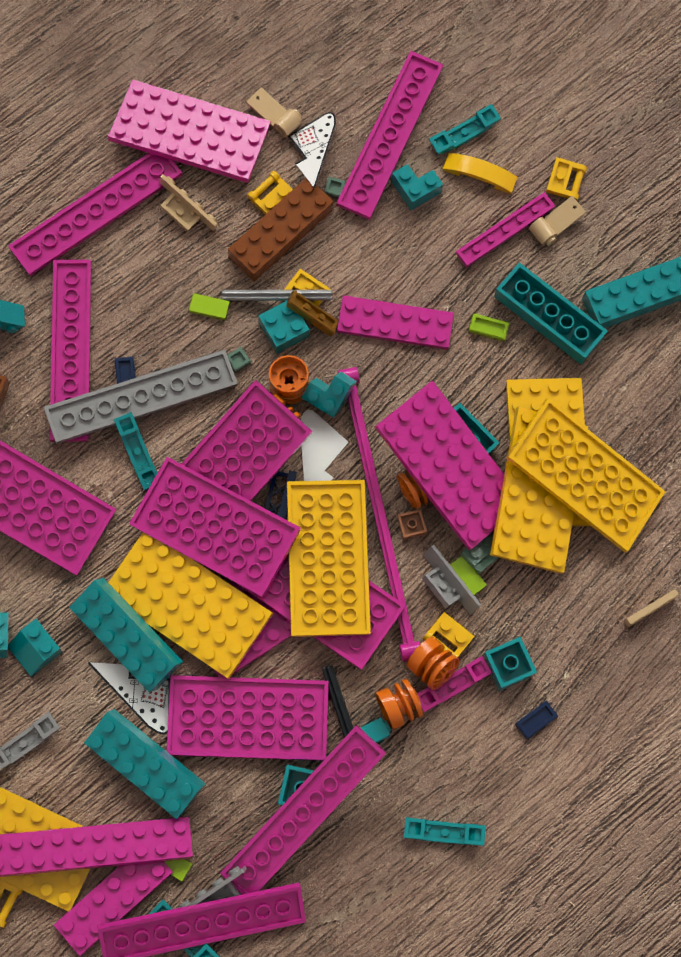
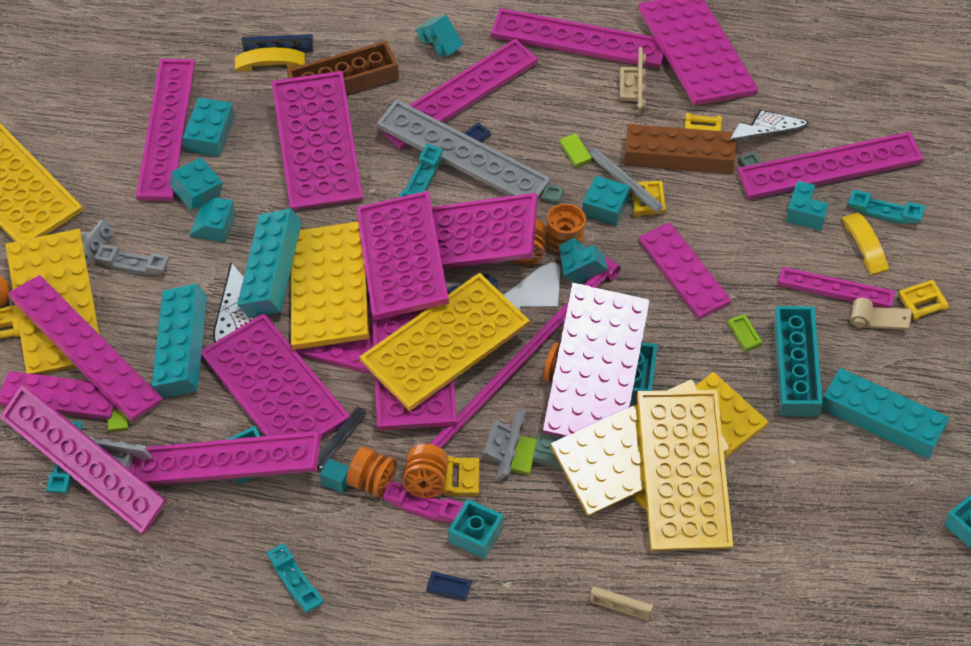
camera: 60 degrees right, 20 degrees down
tan door [246,87,302,137] -> none
pearl gold tile [286,290,339,337] -> none
nougat piece [397,509,427,540] -> none

